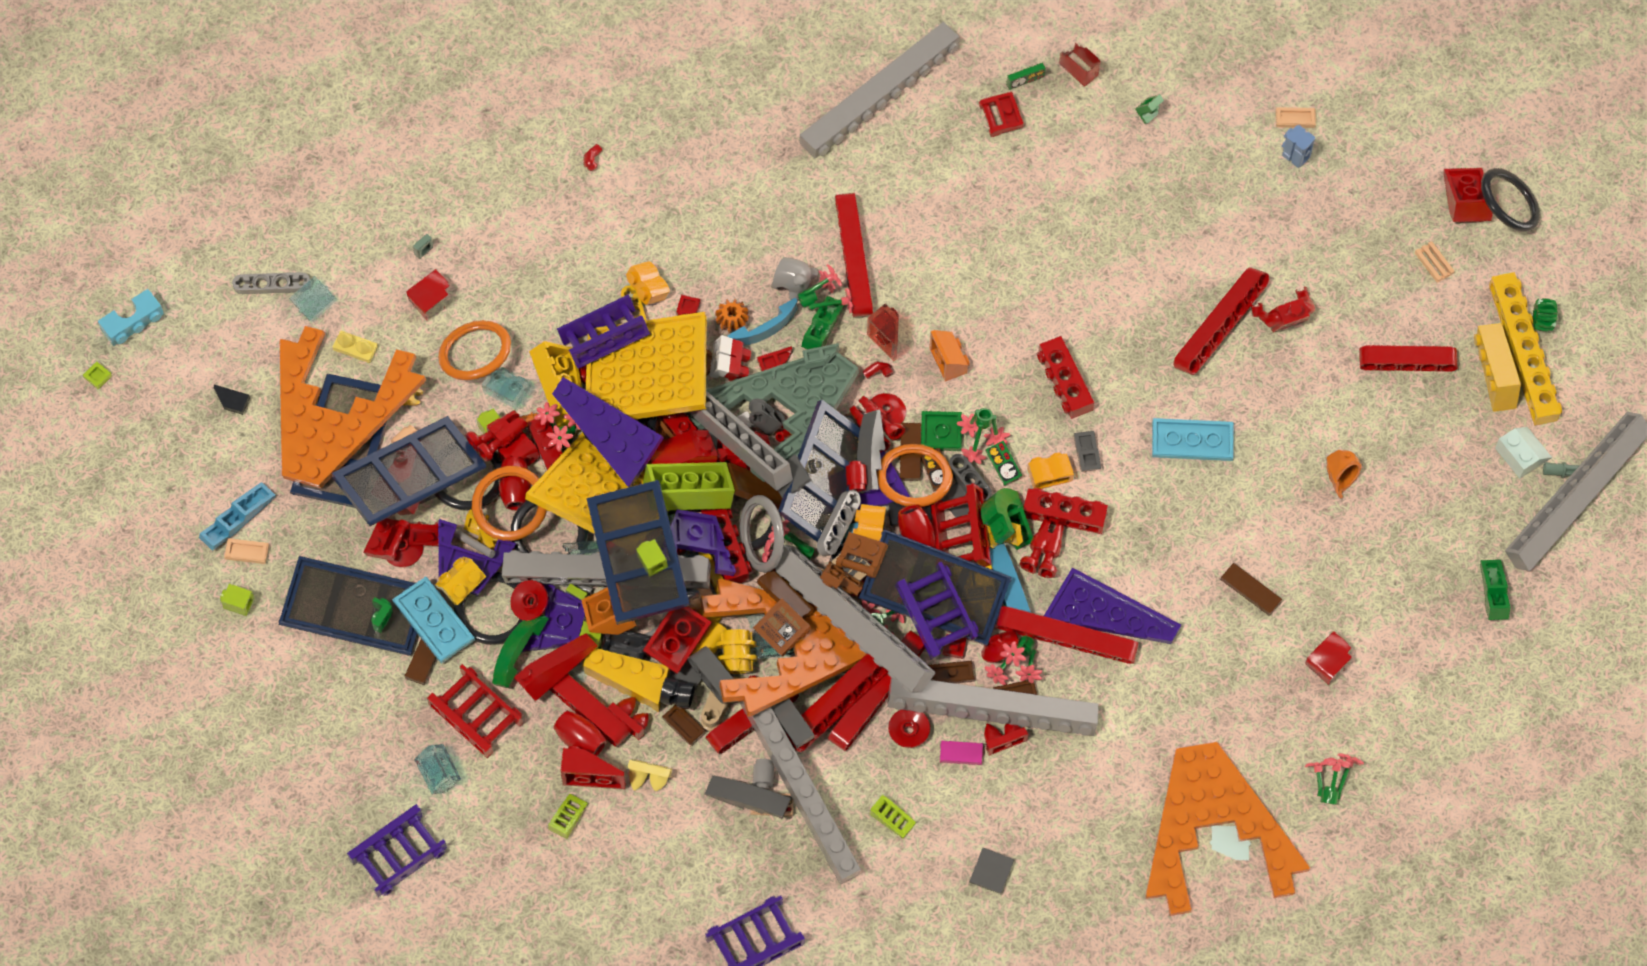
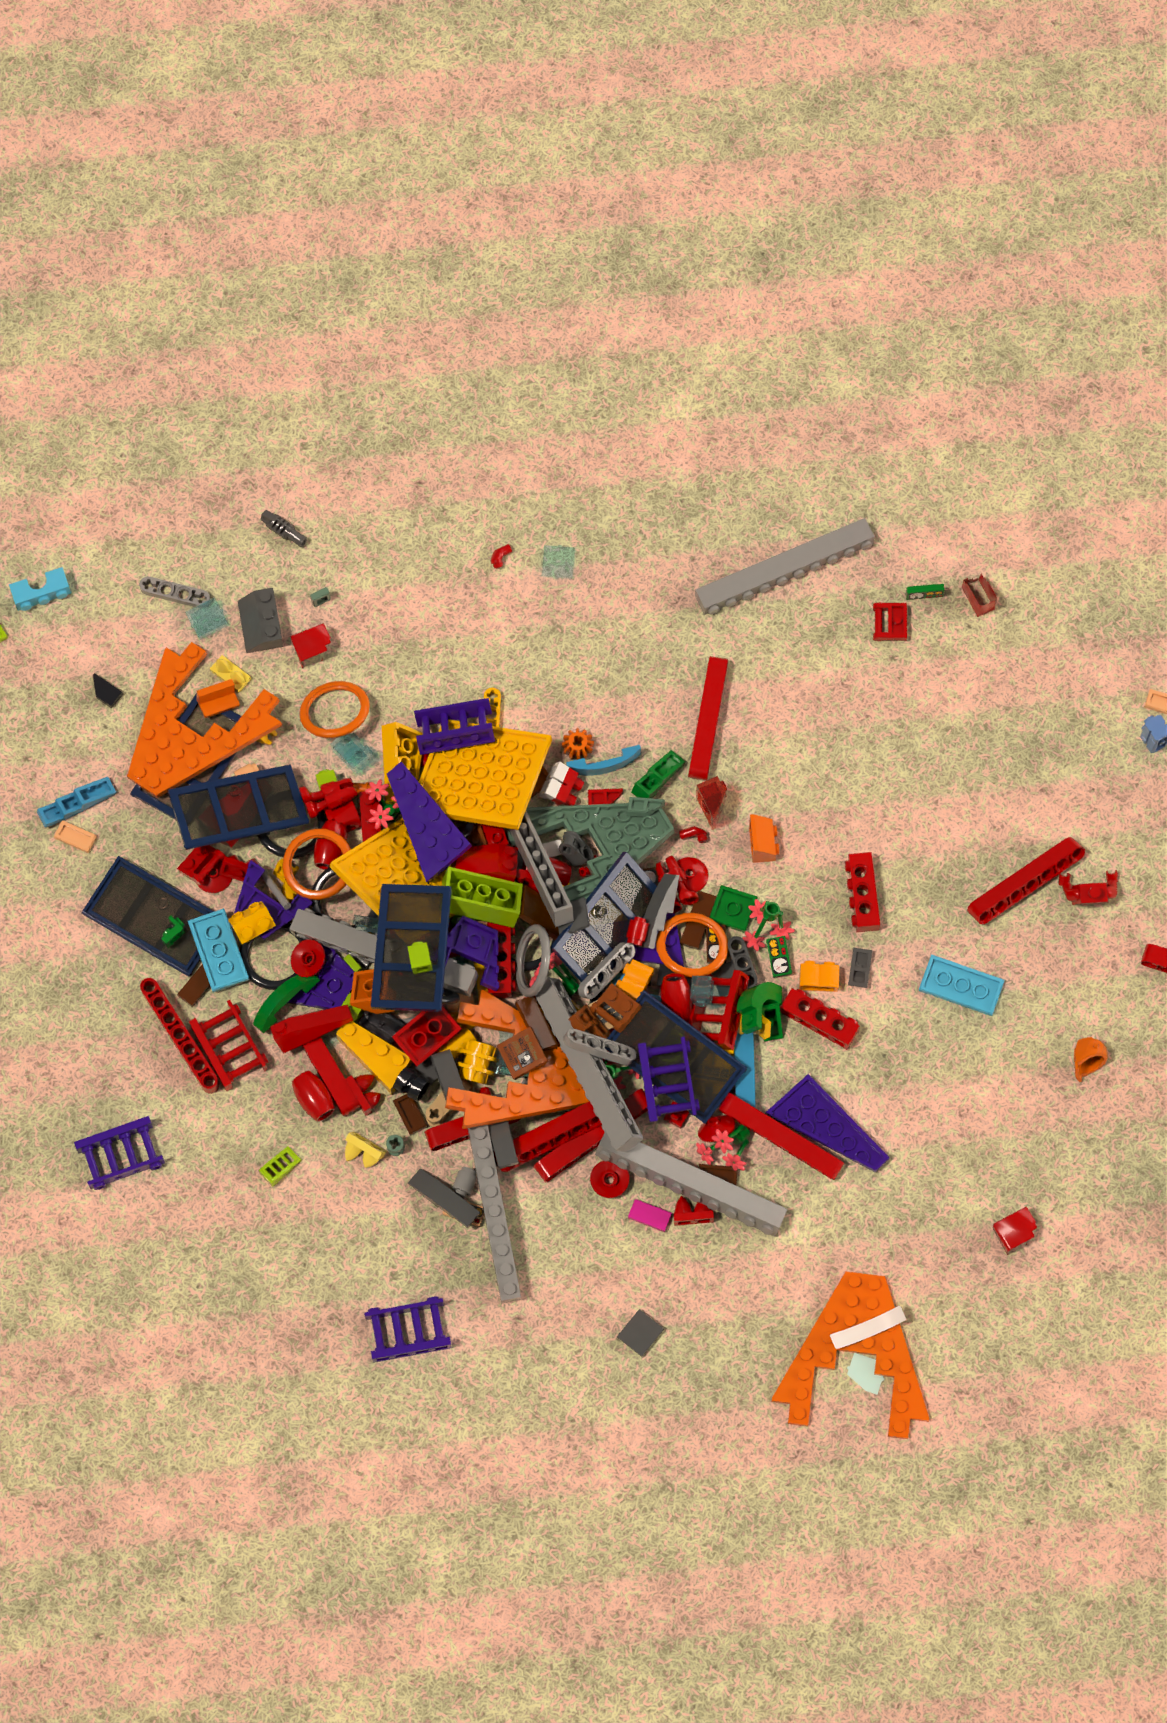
camera: 20 degrees right, 5 degrees up
lime brick [220,583,254,616] -> none
clear light blue brick [414,744,461,794] -> none
red slope [560,746,626,789] -> none
light orange brick [626,261,670,305] -> none
red tile [676,295,701,316] -> none
light grey piece [771,257,819,300] -> none
plant [797,264,853,314] -> none
lime slope [870,794,916,839] -> none
reddish brown tile [928,660,974,684] -> none
red piece [1019,519,1064,578] -> none
bracket [1135,94,1164,124] -> none
reddish brown tile [1220,563,1282,616] -> none
plant [1305,753,1364,805] -> none
none -> red beam [140,978,219,1094]
none -> orange panel [197,679,240,718]
none -> dark grey slope [238,588,283,653]
none -> dark grey hinge [261,510,307,547]
none -> sand green bush [386,1135,405,1156]
none -> clear light blue piece [542,545,575,579]
none -> light grey beam [563,1028,637,1066]
none -> clear light blue brick [690,976,714,1007]
none -> white sticker [830,1306,906,1349]

